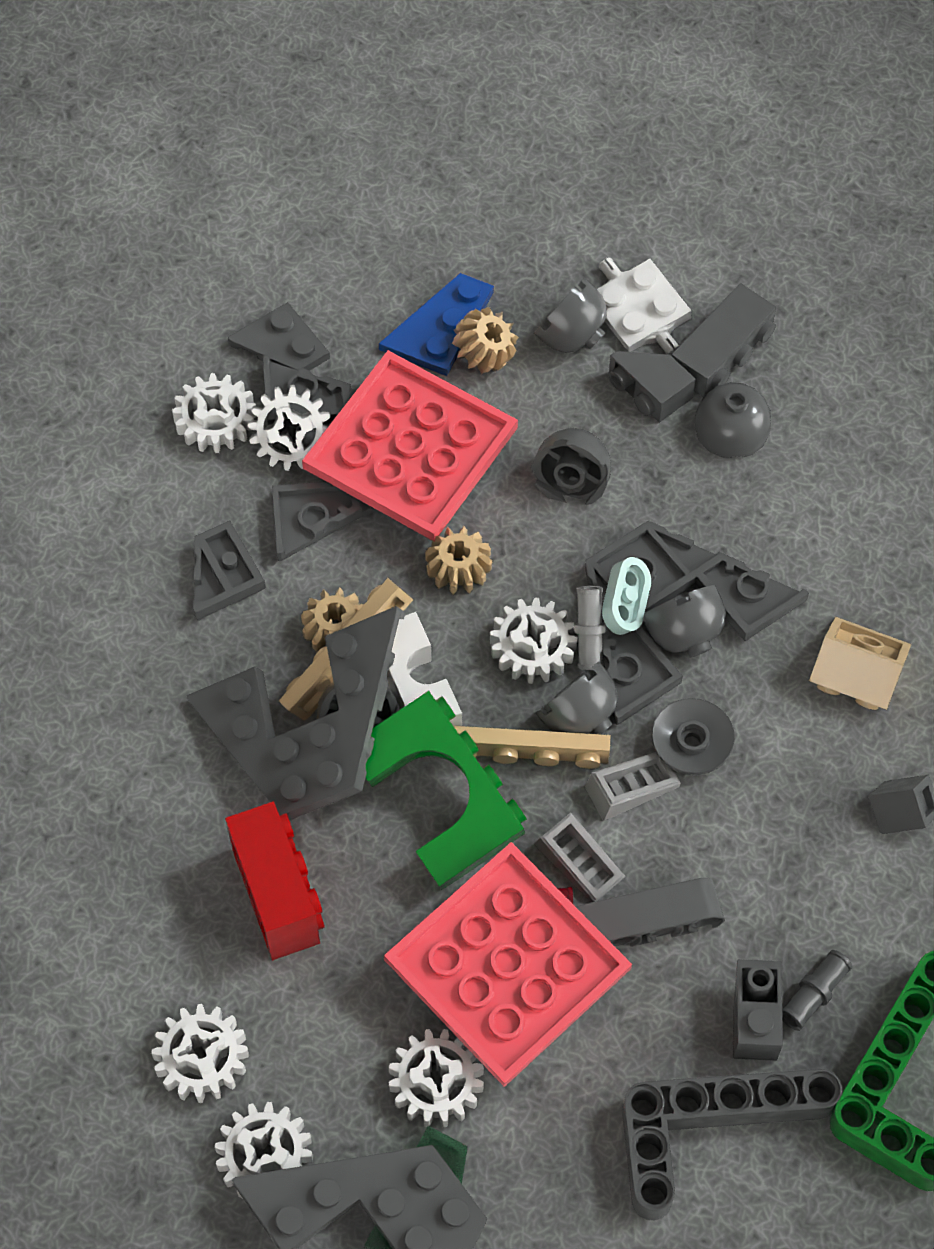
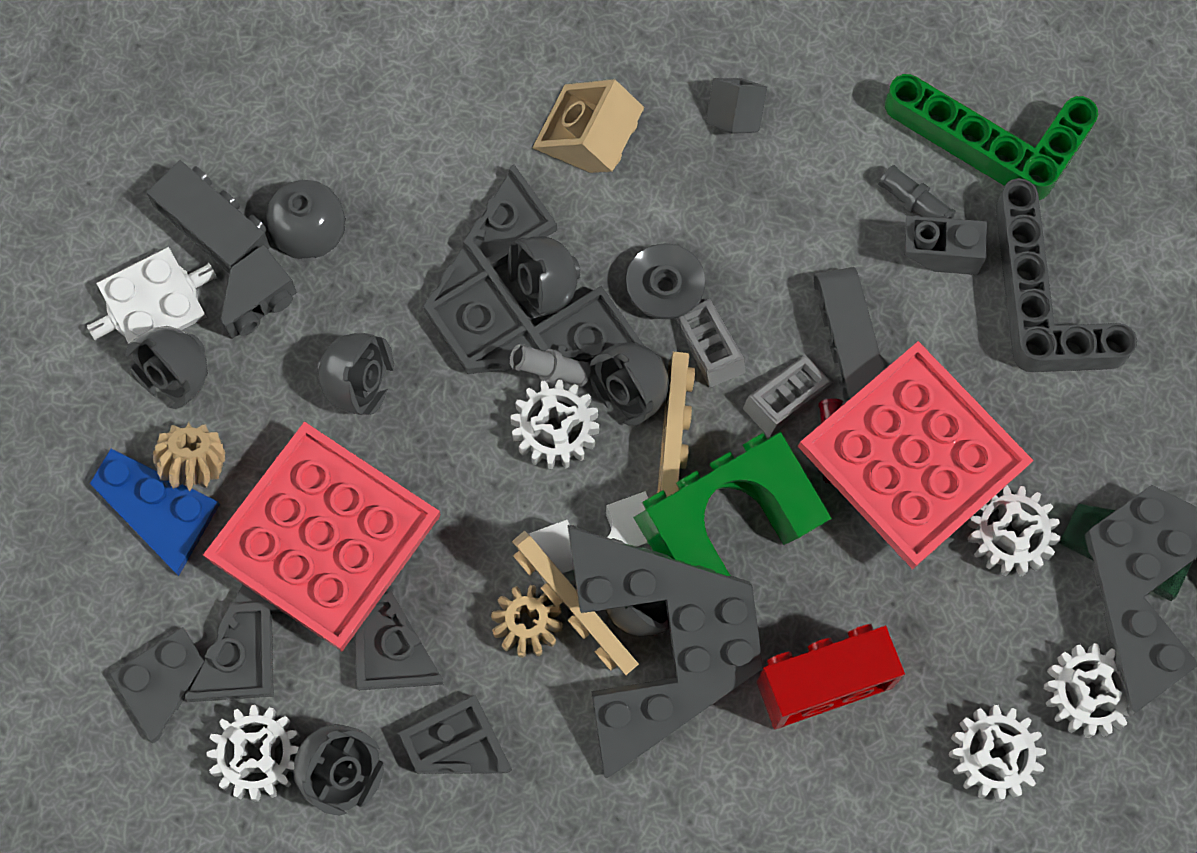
camera: 90 degrees left, 10 degrees up
white gear [248,385,330,471] -> none
tan gear [425,526,492,595] -> none
light aqua plate [602,557,651,635] -> none
none -> dark grey cylinder [294,724,384,816]

